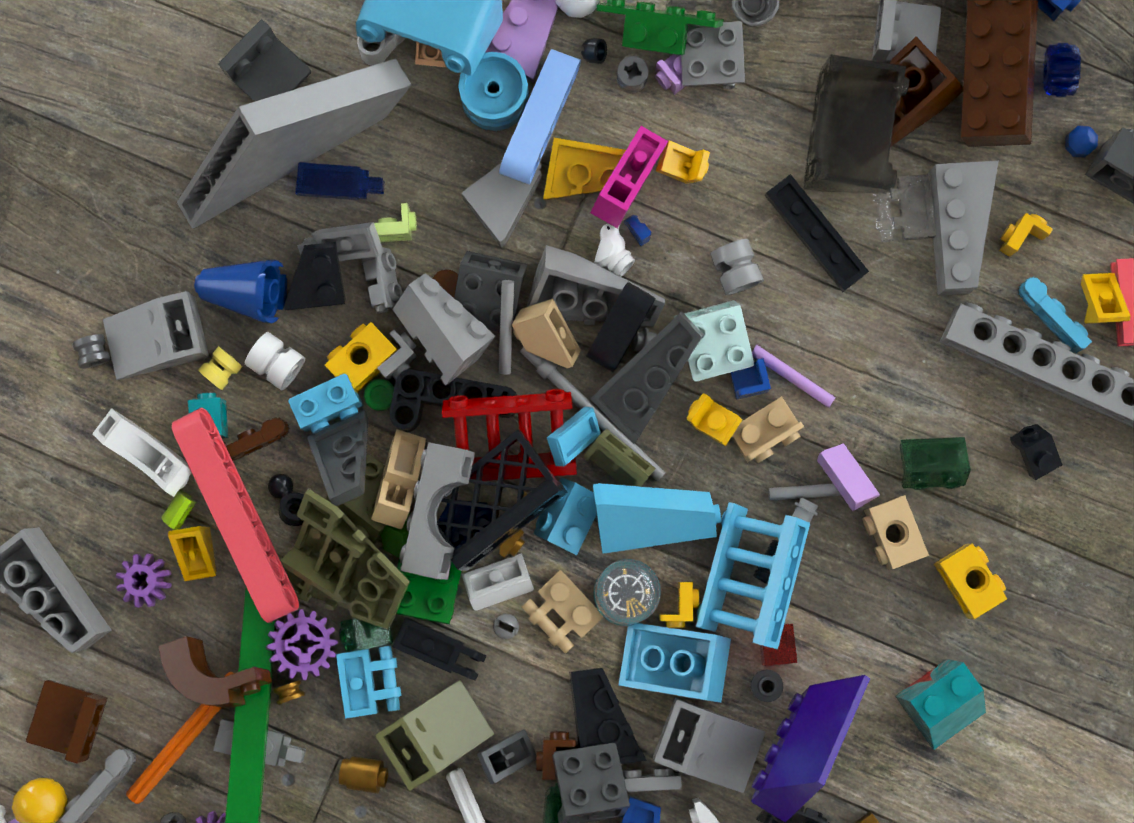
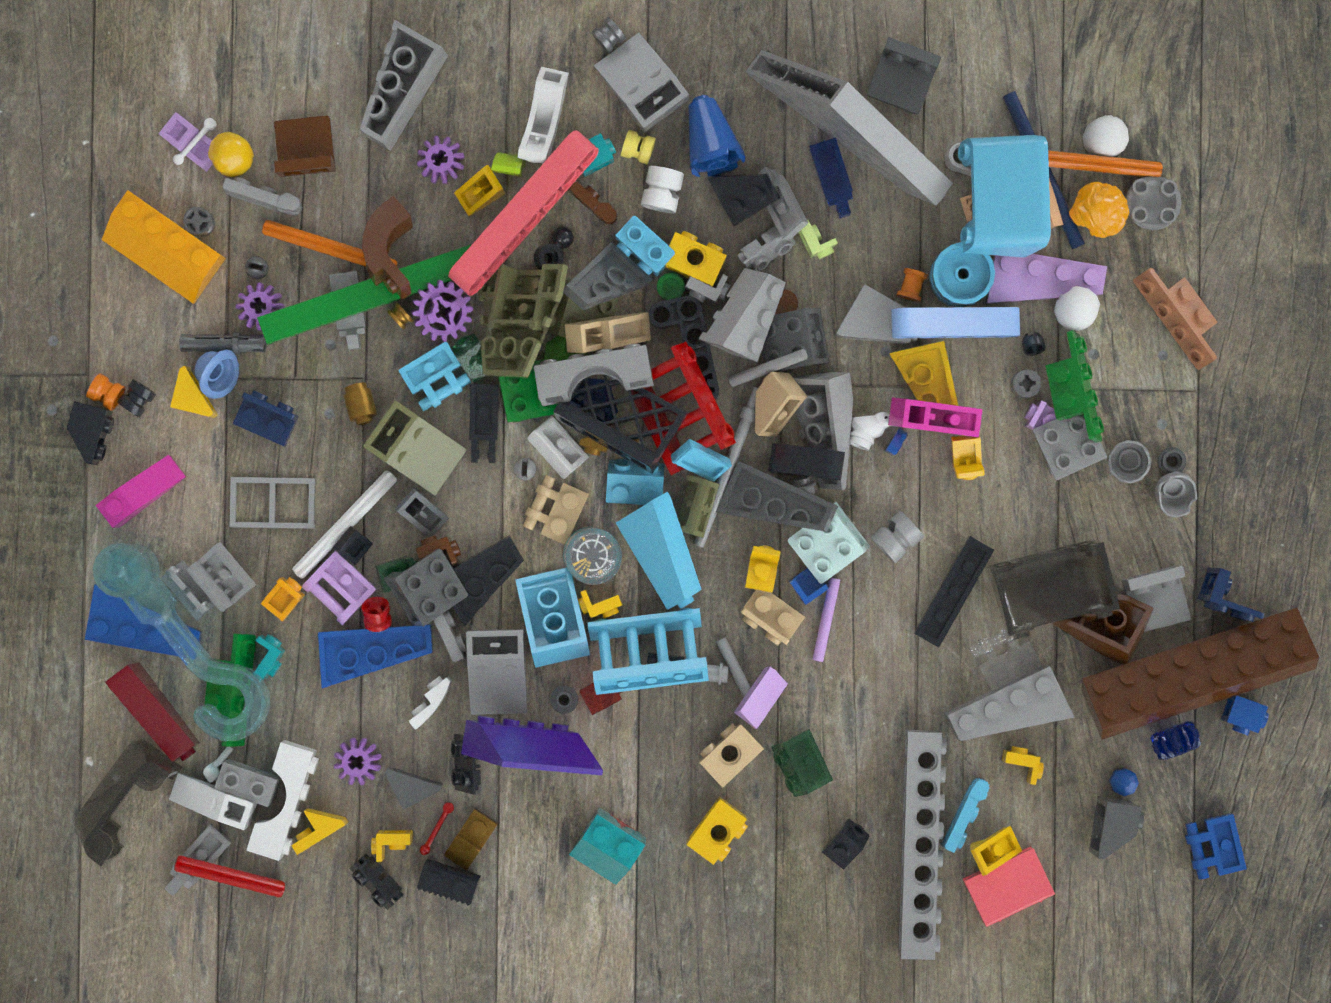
camera: 65 degrees right, 5 degrees up
none -> orange bush [896,268,928,302]

